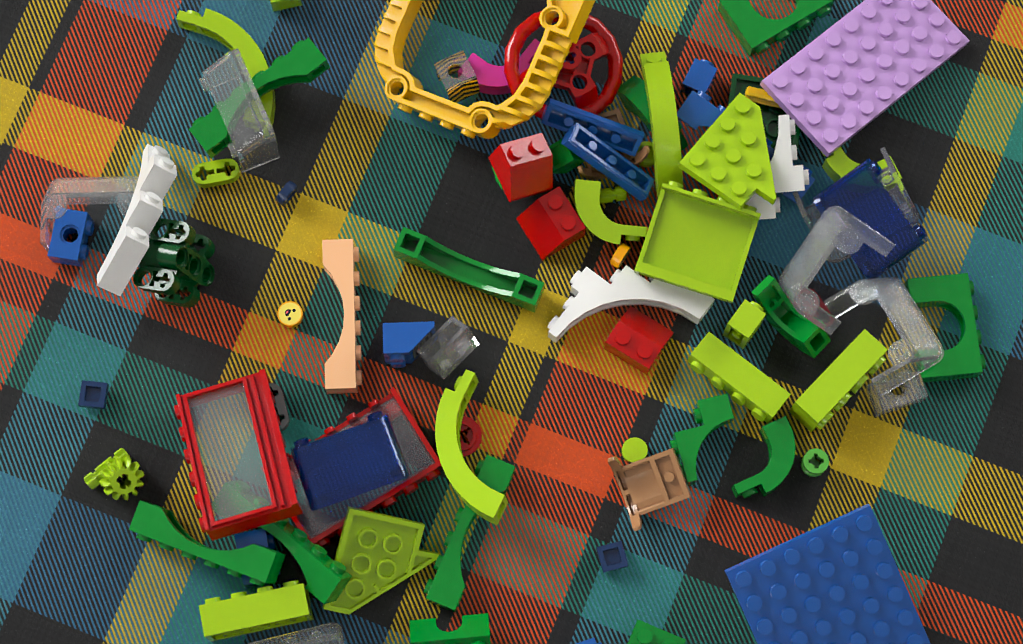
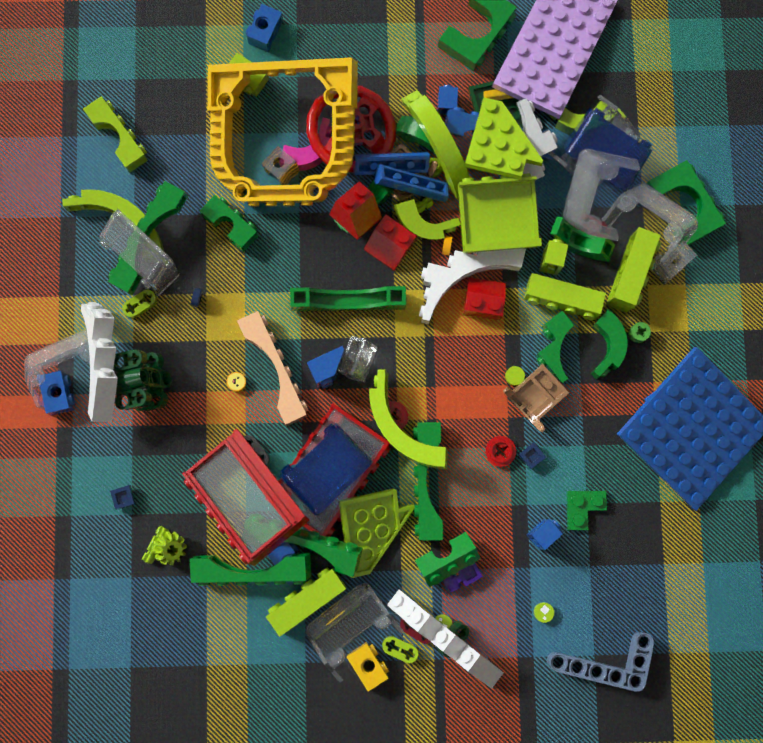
camera: 30 degrees left, 5 degrees up
none -> green arch [200,195,258,252]
none -> red gear [485,436,516,467]

